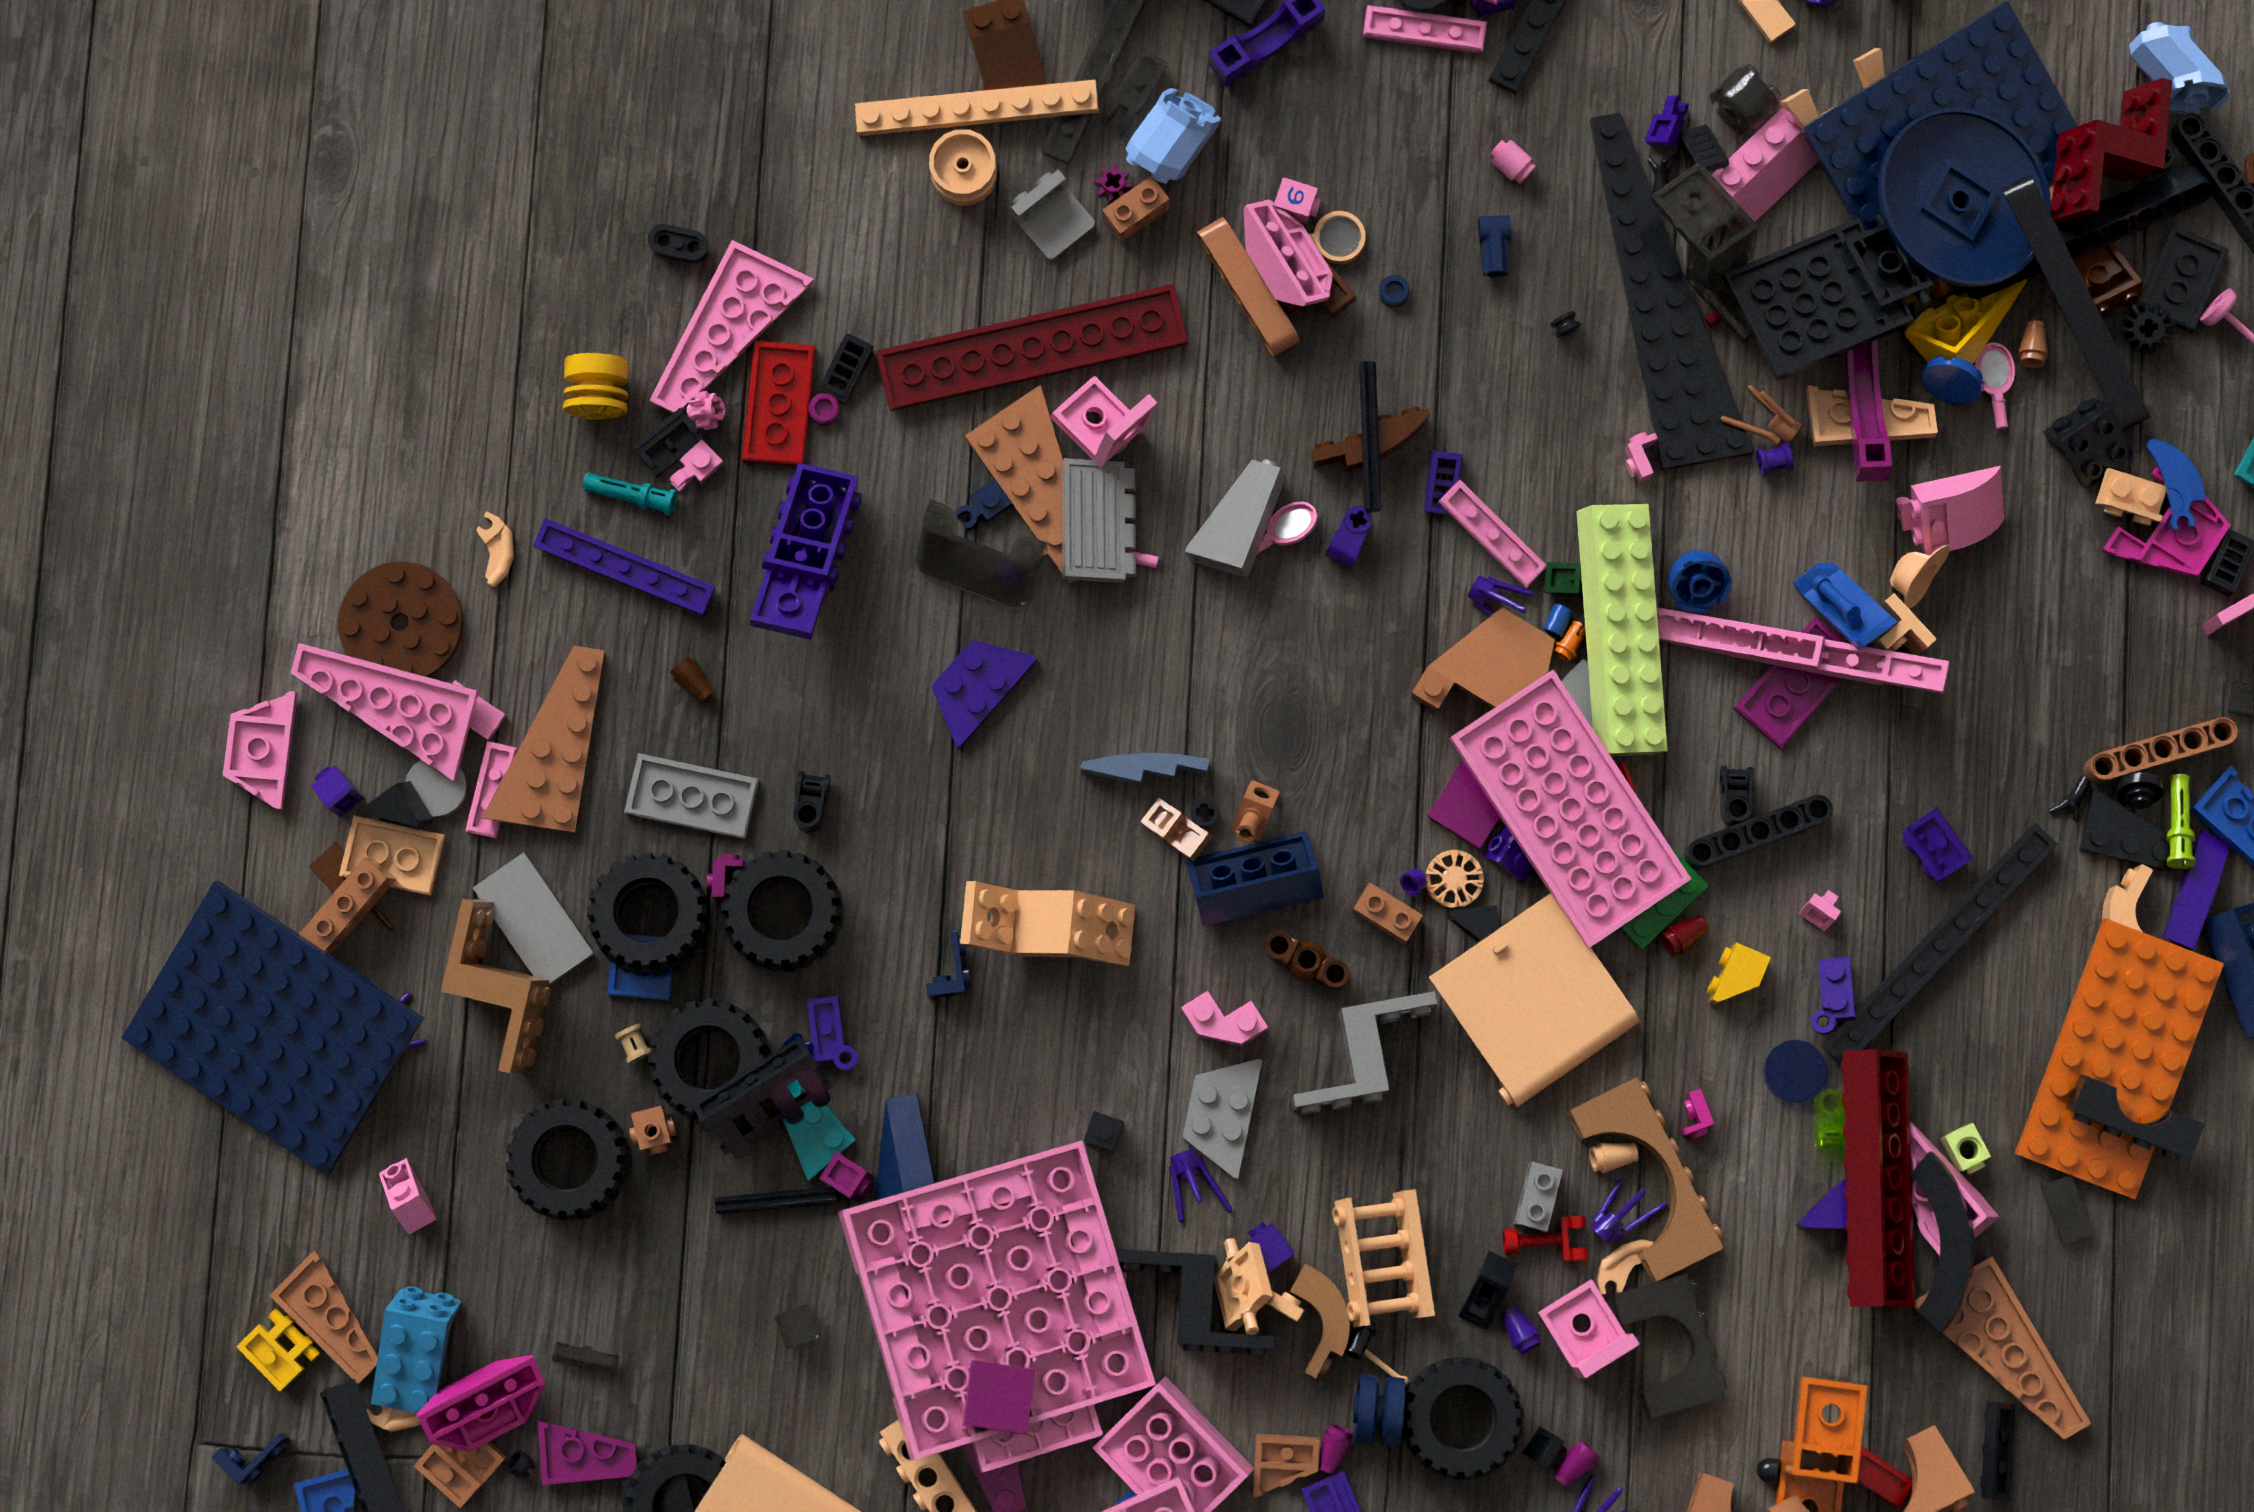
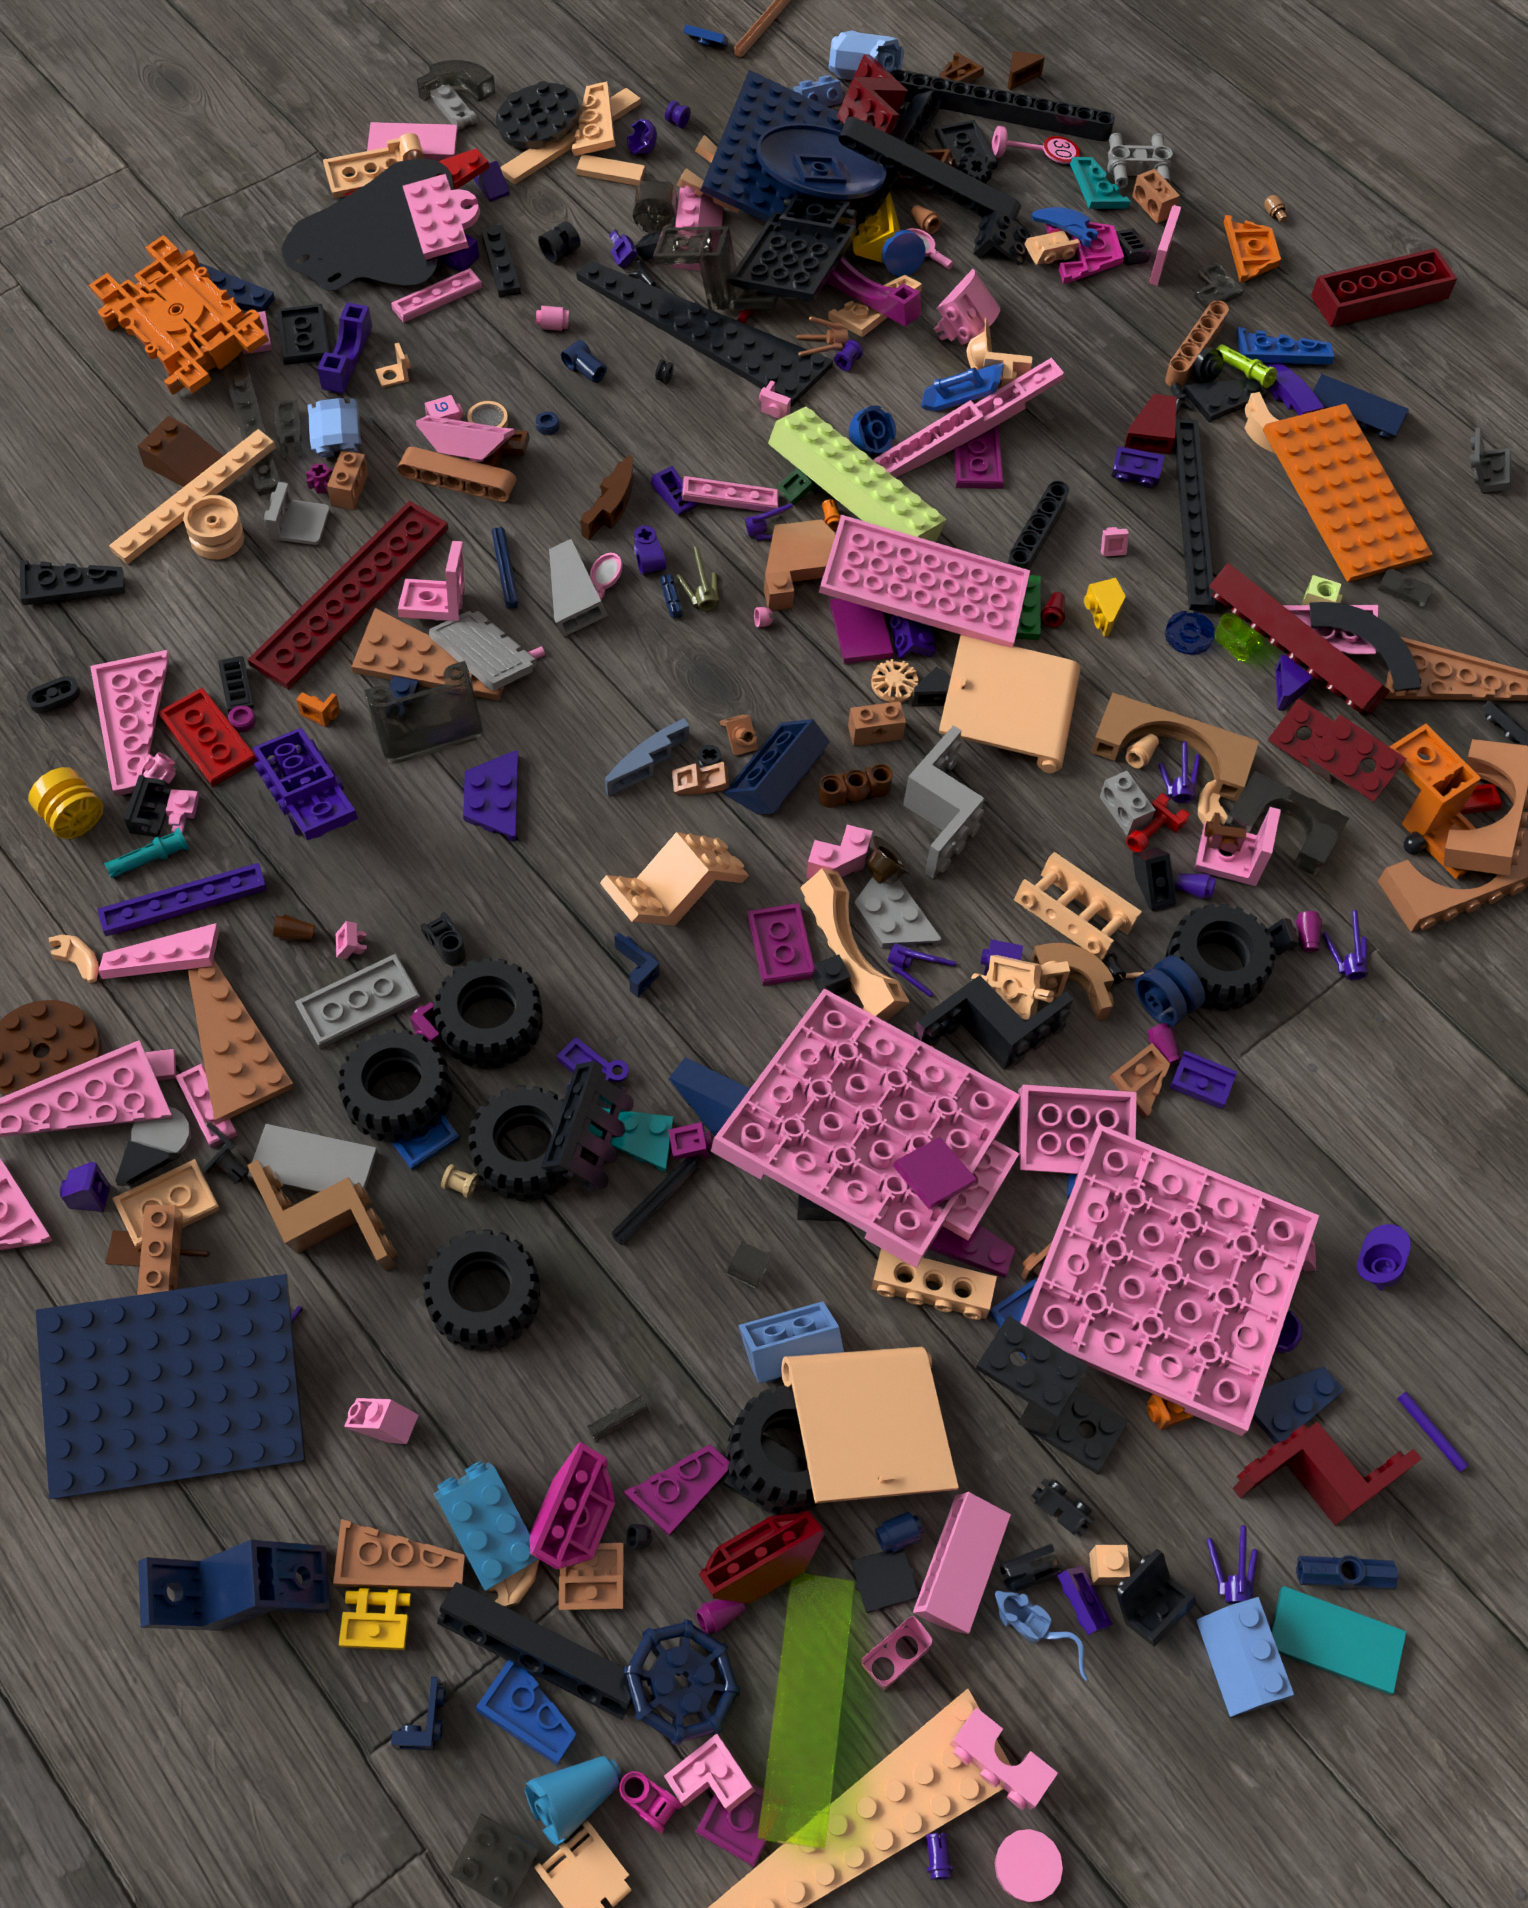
camera: 50 degrees left, 20 degrees down
nougat brick [629,1105,677,1156] -> none
black axle [1359,361,1382,513] -> none
dark purple hinge [1400,868,1428,896] -> none
blue hinge [1543,604,1574,638] -> none
dark pink bracket [1680,1088,1714,1139] -> none
black piece [1719,766,1754,826] -> none
dark purple hinge [1811,957,1856,1035] -> none
black arch [2066,1074,2205,1162] -> none
none -> black wing [19,560,125,606]
none -> bright pink wing [99,923,219,979]
none -> dark blue bracket [138,1540,331,1631]
none -> black bracket [201,1121,249,1185]
none -> orange bracket [296,692,340,727]
none -> bright pink tile [336,921,367,959]
none -> light nougat bracket [376,343,411,388]
none -> dark blue axle [492,527,519,609]
none -> black wheel [538,221,581,263]
none -> dark blue axle [660,574,683,618]
none -> olive plant [676,546,720,611]
none -> medium blue slope [739,1301,844,1383]
none -> magenta tile [747,903,814,986]
none -> bright pink hinge [754,607,774,627]
none -> medium blue bracket [793,75,843,107]
none -> light nougat arch [800,868,910,1021]
none -> dark brown piece [868,836,910,884]
none -> dark red slope [1124,394,1177,454]
none -> reddish brown bracket [1204,812,1246,852]
none -> dark red bracket [1268,698,1407,803]

